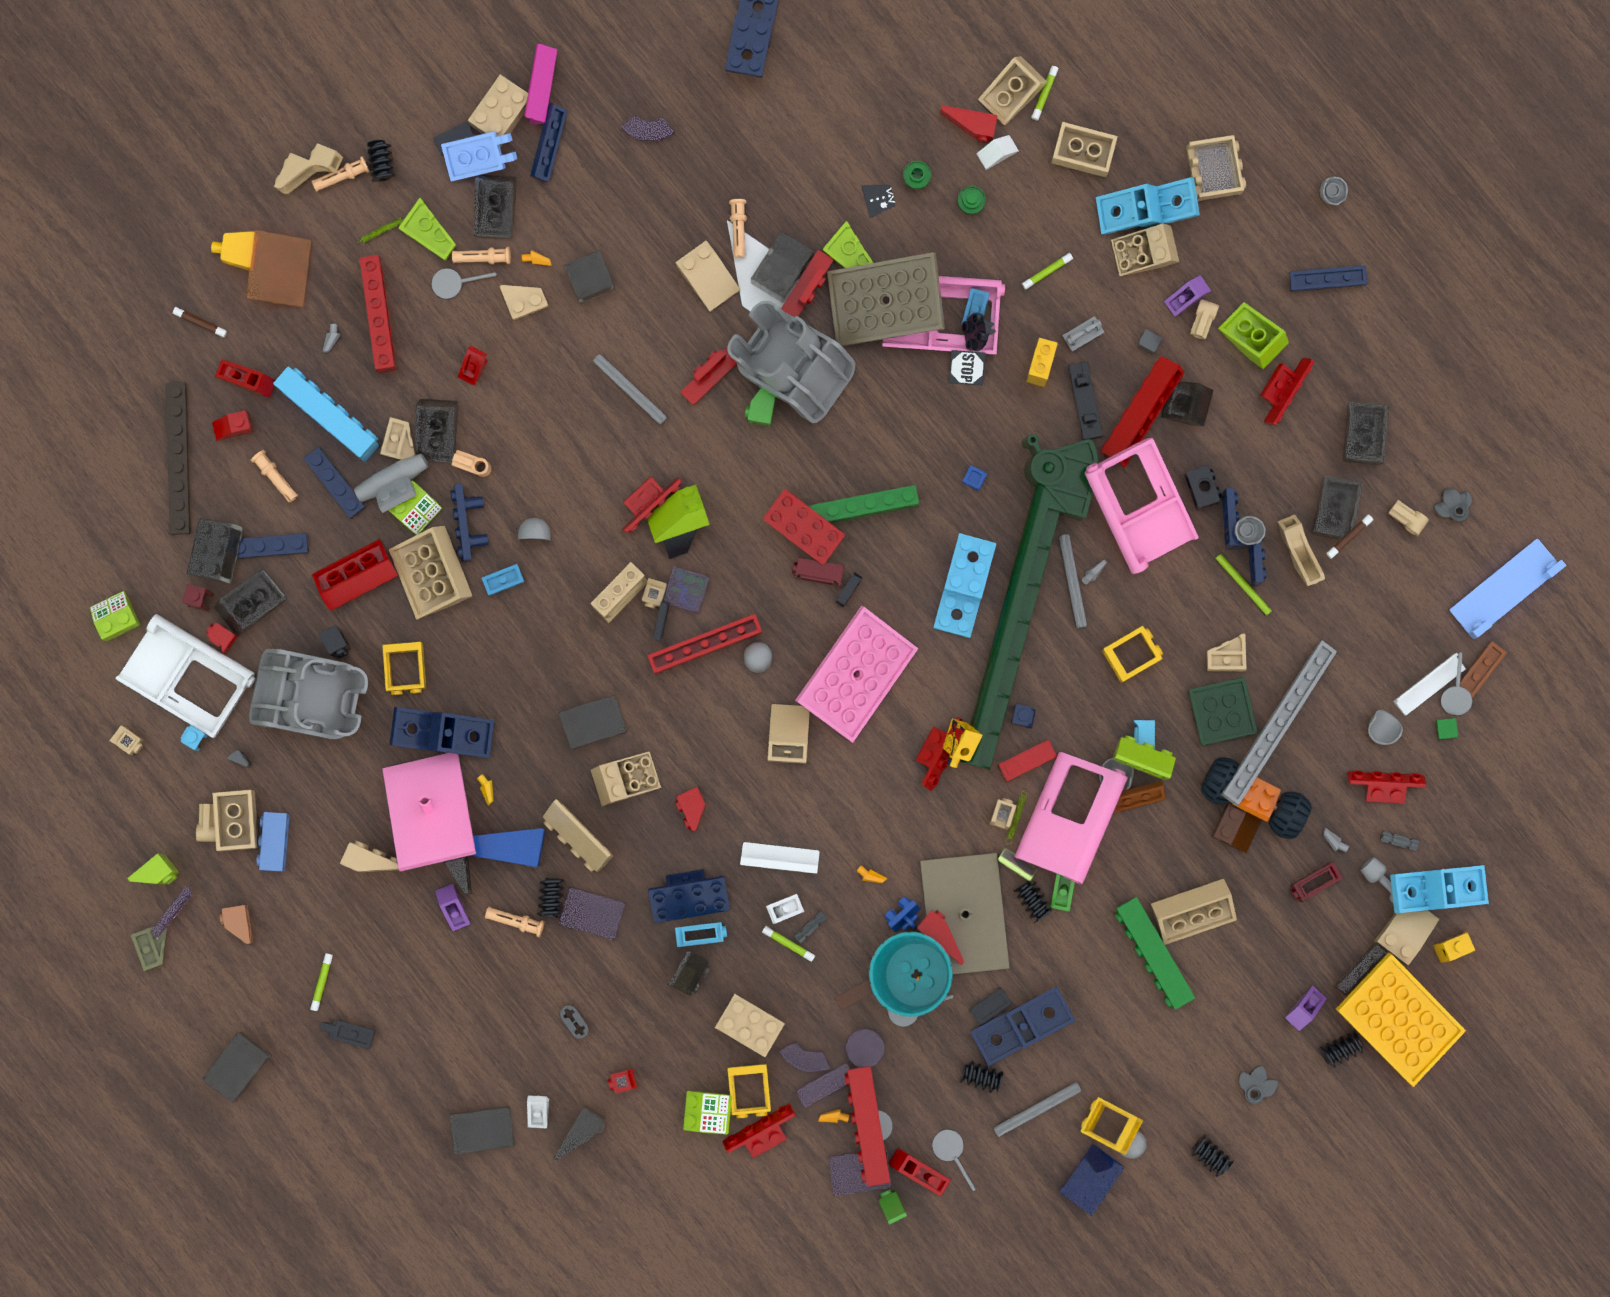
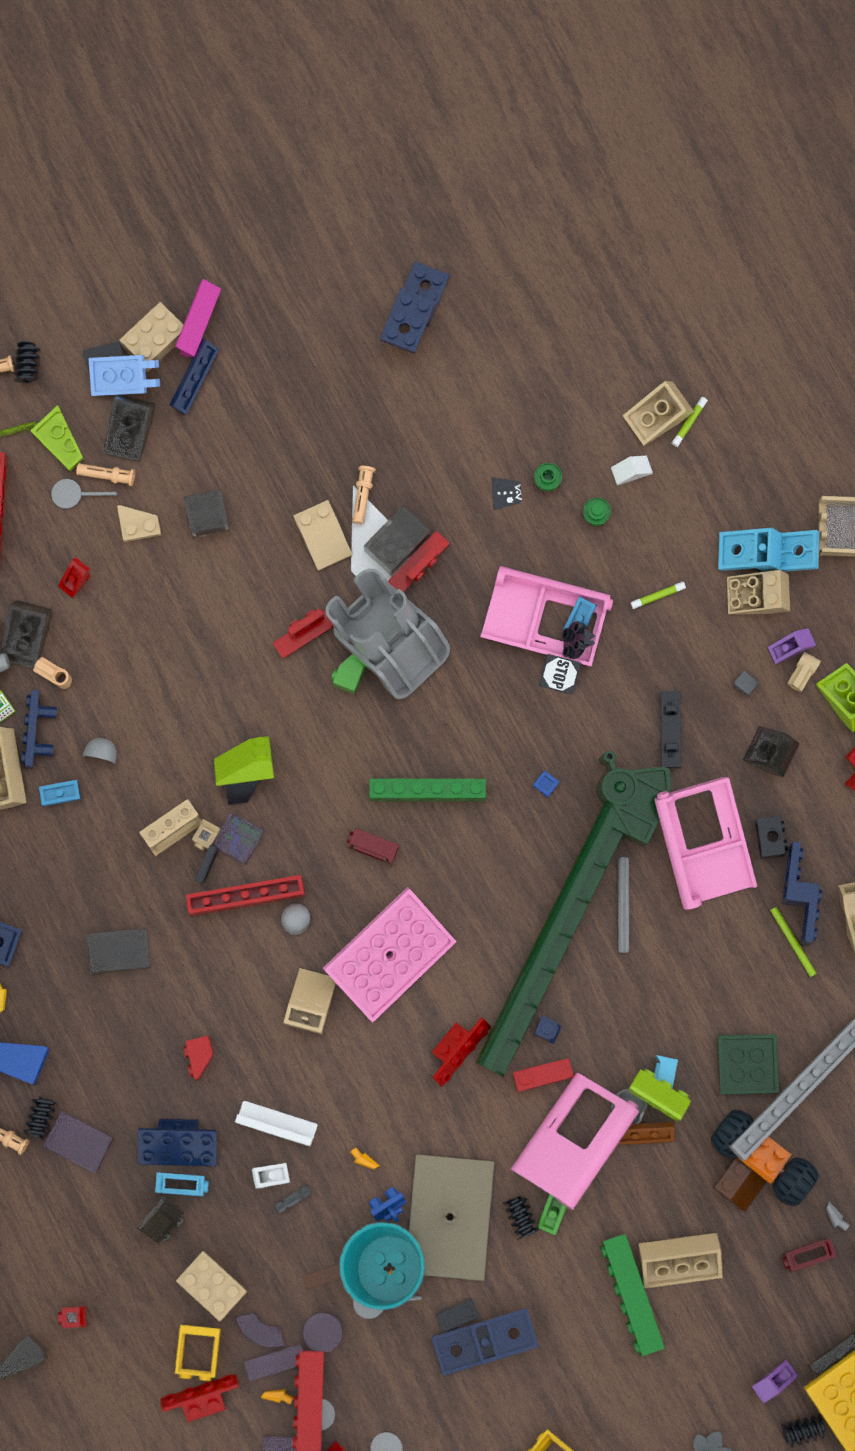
camera: 10 degrees right, 5 degrees down
light orange bar [522,250,552,266] -> none
tan slope [543,799,614,872] -> none
dark grey beam [560,1005,589,1039] -> none
tan slope [591,751,661,806] -> none
light grey axle [593,354,667,424] -> none
clear purple tile [621,115,674,142] -> none
red bracket [622,476,682,533] -> none
slope [683,1091,732,1134] -> none
lime bar [762,926,815,962] -> none
red bracket [763,489,845,565] -> none
lime wing [822,221,873,268] -> none
dark tan piece [827,252,945,346] -> none
black beam [835,572,863,607] -> none
red slope [917,910,964,965] -> none
medium azure bracket [933,533,996,638] -> none
red slope [940,105,997,143] -> none
yellow torso [943,718,983,768] -> none
black piece [960,1060,1003,1093] -> none
tan window [990,798,1017,830] -> none
light grey axle [994,1083,1081,1137] -> none
slope [998,848,1036,881] -> none
lime piece [1006,790,1027,845] -> none
yellow window [1026,338,1058,387] -> none
tan brick [1051,122,1118,178] -> none
light grey hinge [1062,316,1104,352] -> none
light grey bar [1082,560,1107,584] -> none
red brick [1101,356,1185,468] -> none
yellow window [1102,626,1163,683] -> none
tan wing [1207,634,1247,671] -> none
light grey hair [1234,516,1266,545] -> none

